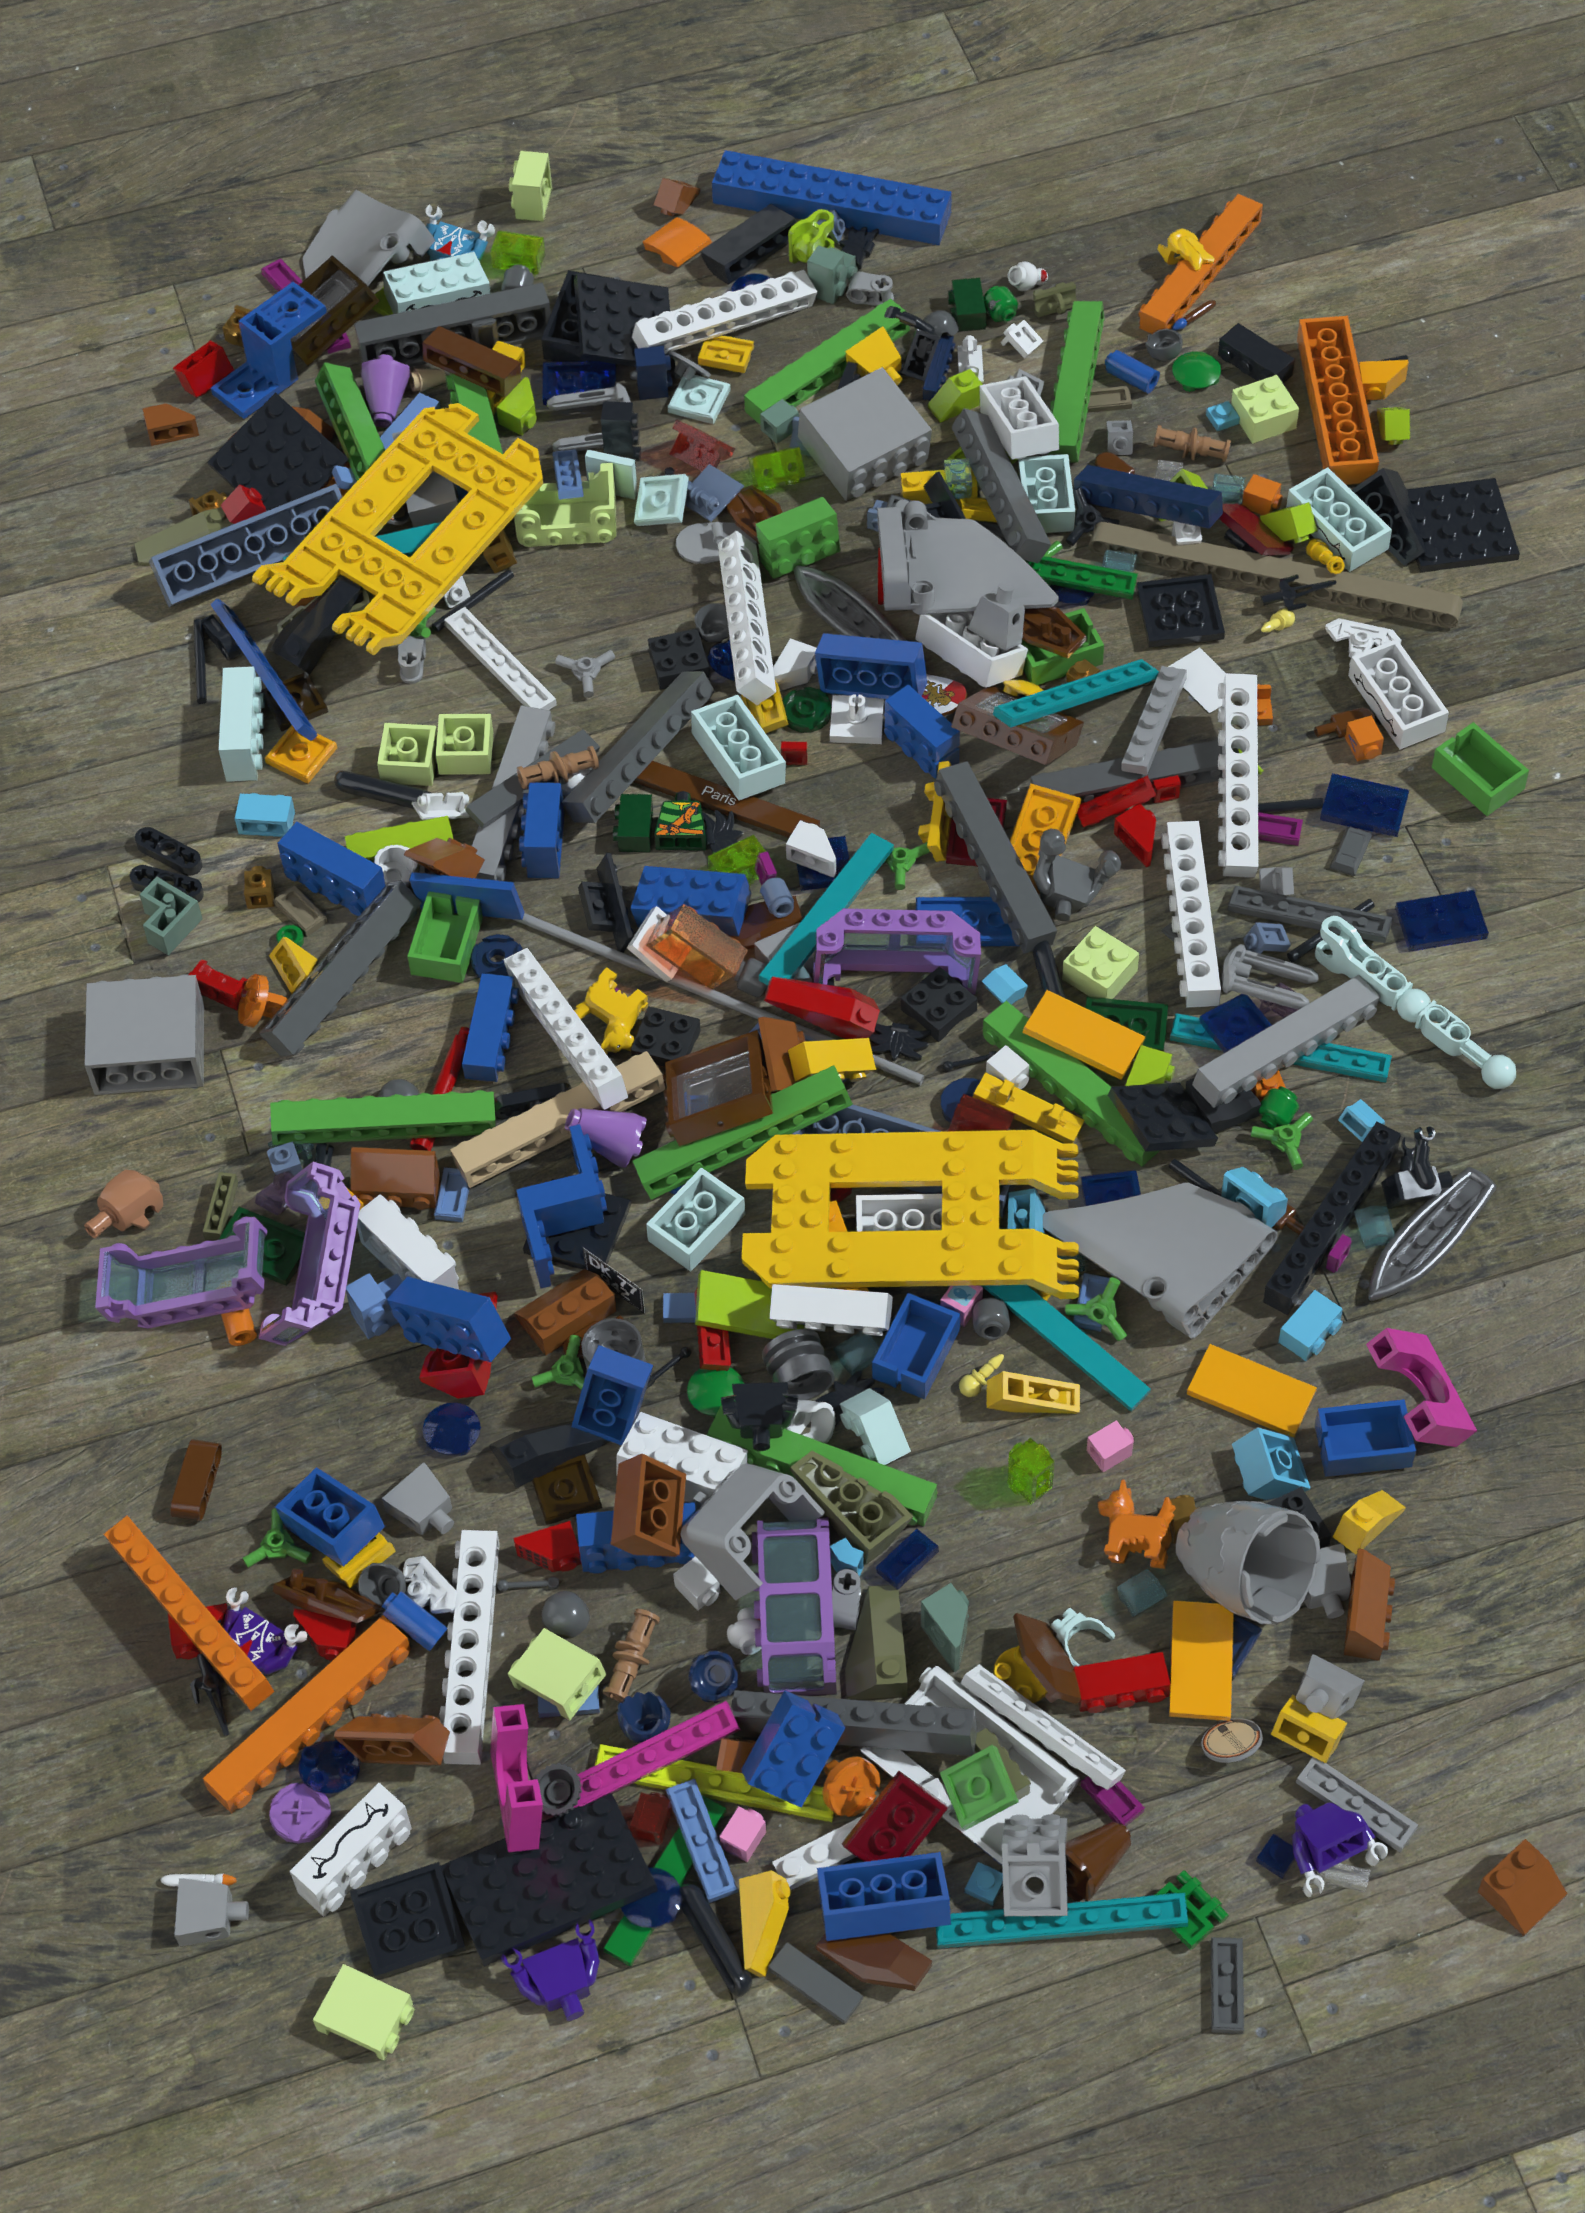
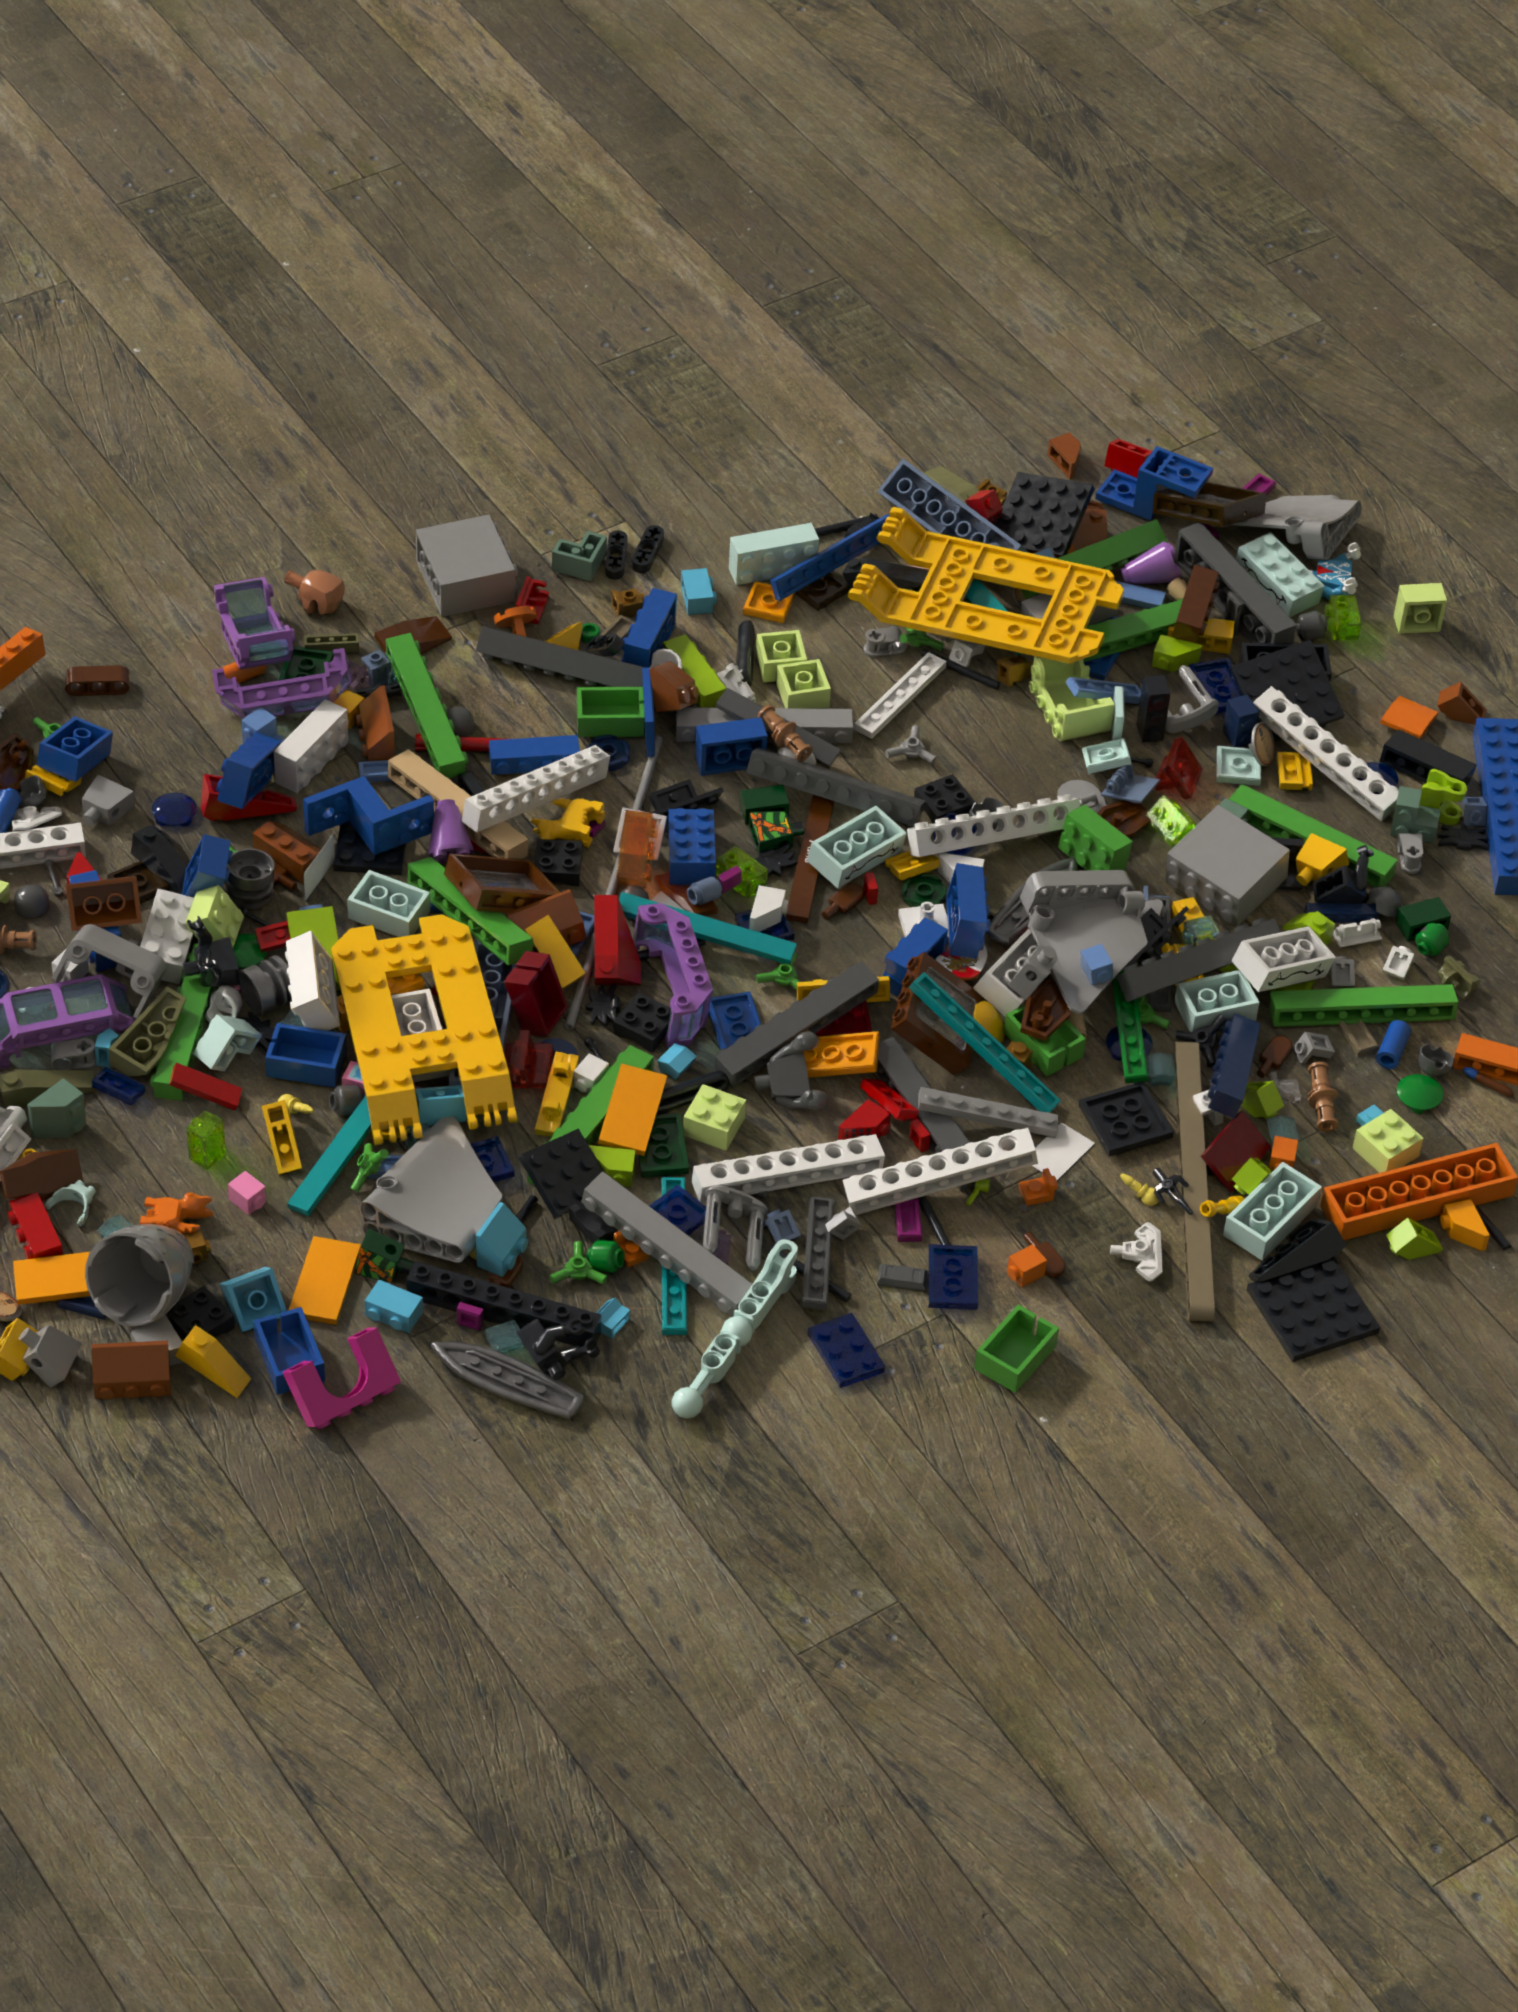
camera: 70 degrees right, 10 degrees down
white animal [1008,261,1048,291] -> none
black brick [1218,323,1295,384] -> none
white brick [1349,639,1449,749] -> none
none -> red tile [169,1062,242,1111]
none -> yellowish green brick [185,885,244,947]
none -> dark green torso [355,1228,415,1283]
none -> reddish brown piece [374,616,452,655]
none -> dark red piece [504,951,568,1037]
none -> black beam [585,634,624,657]
none -> reddish brown piece [822,883,865,920]
none -> medium blue brick [1080,944,1113,985]

